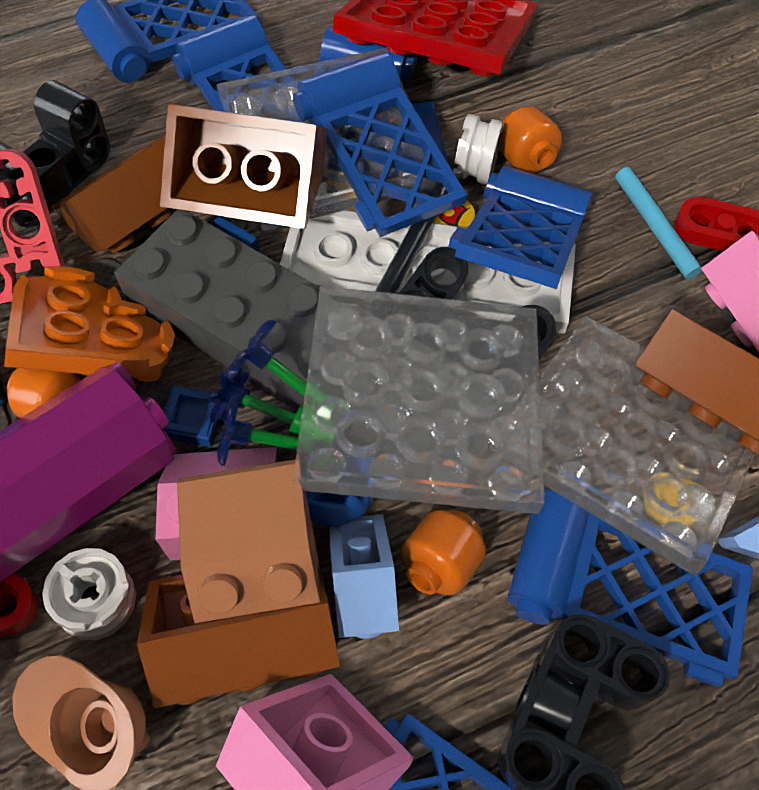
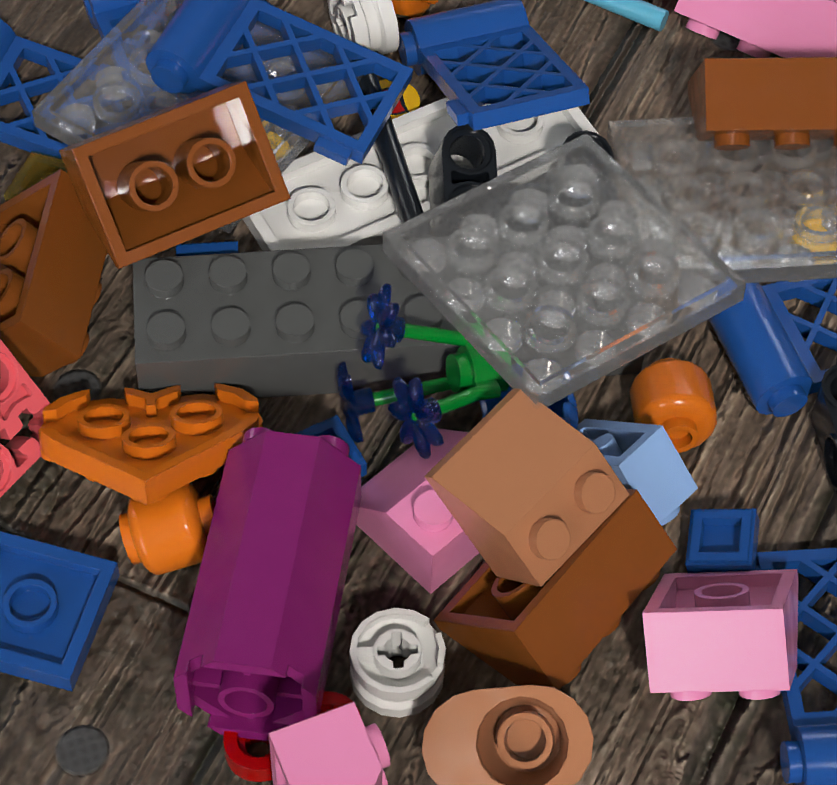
camera: 40 degrees left, 5 degrees down
none -> blue tile [685,508,760,573]

